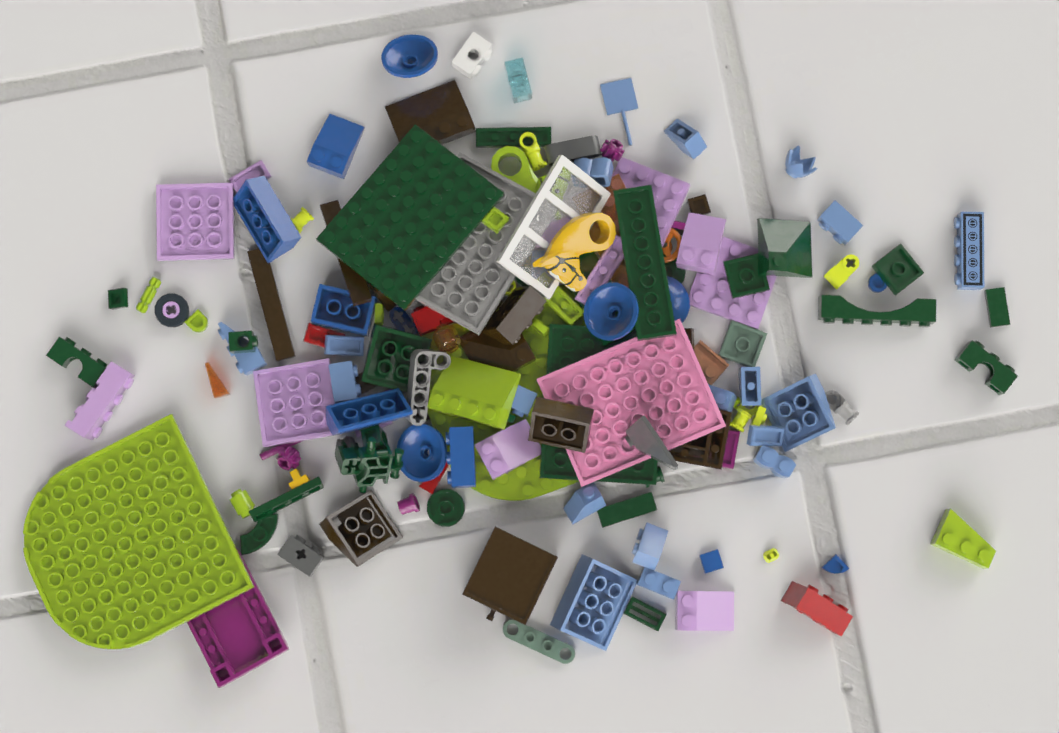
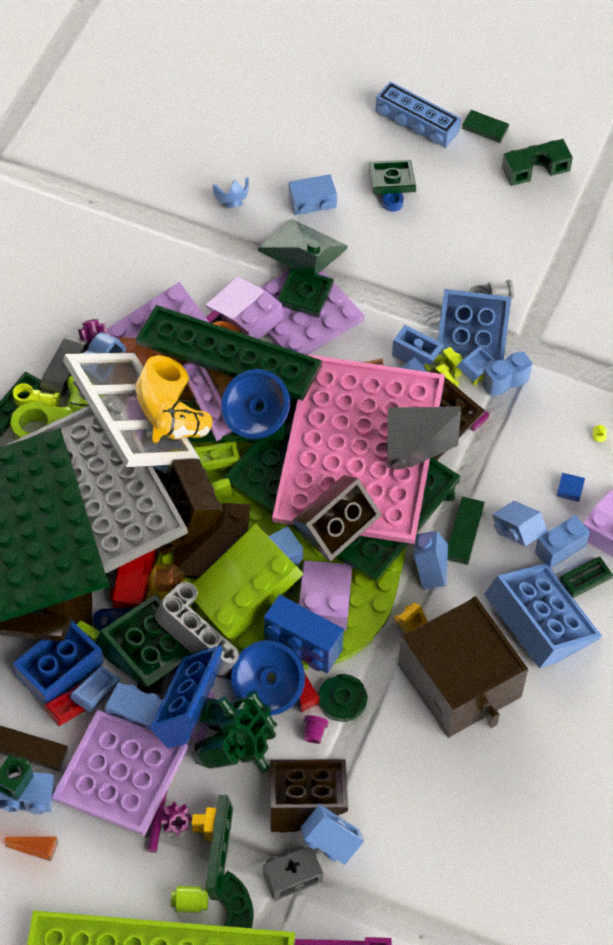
camera: 55 degrees left, 25 degrees down
lime tile [482,207,509,234] -> none
sand green plate [503,619,575,664] -> none
medium blue piece [600,78,638,146] -> none
medium blue slope [664,118,707,159] -> none
dark brown tile [687,194,711,215] -> none
sand green tile [718,320,768,367] -> none
dark green arch [818,295,936,327] -> none
neon yellow piece [823,254,859,290] -> none
none -> medium blue brick [301,804,364,865]
none -> yellow tile [394,602,428,634]

